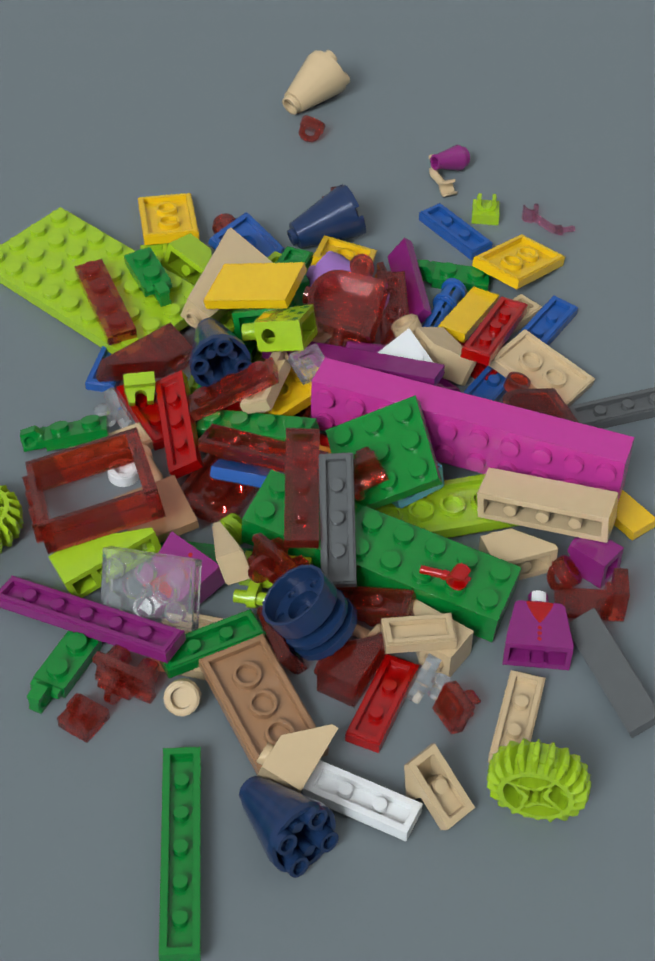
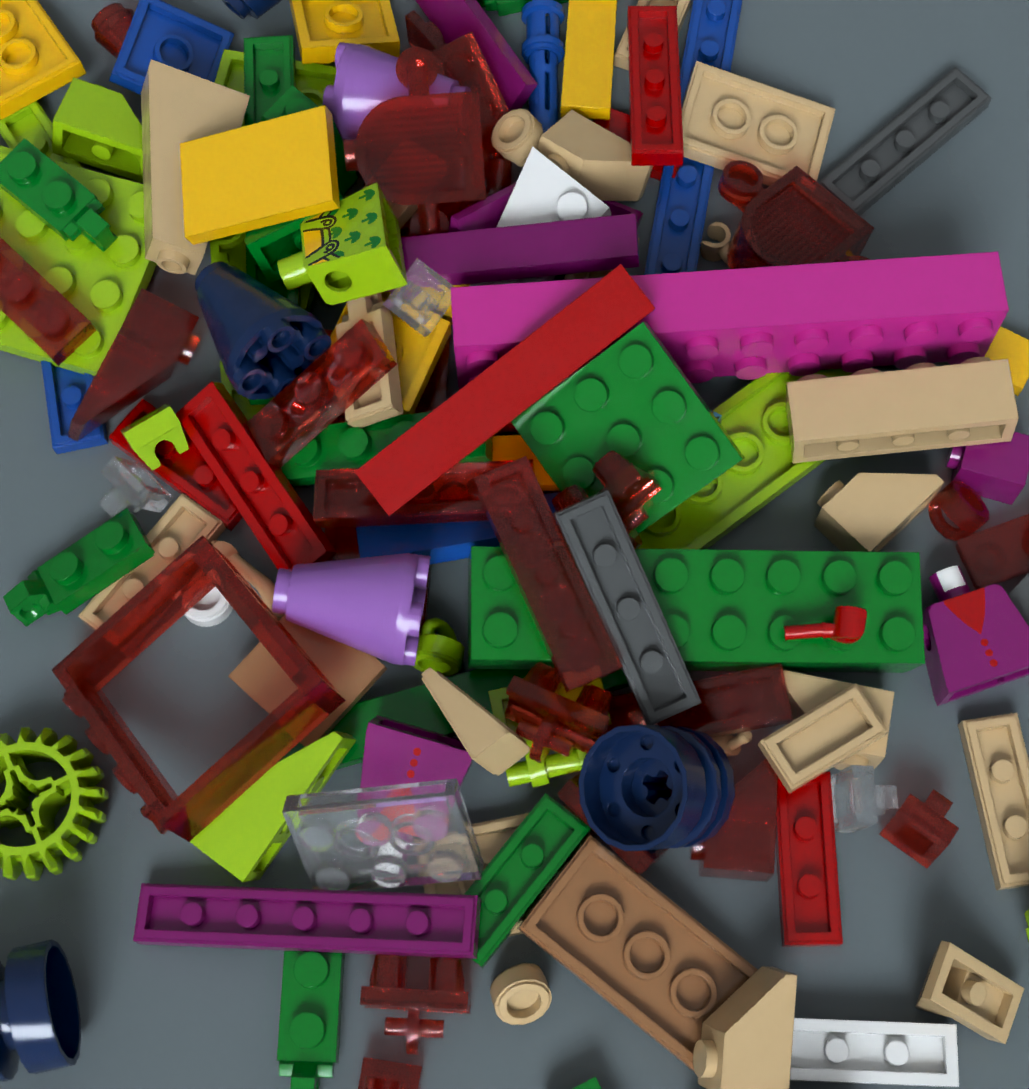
camera: 20 degrees left, 25 degrees up
none -> medium lavender cone [272,553,431,666]
none -> red tile [355,264,655,516]

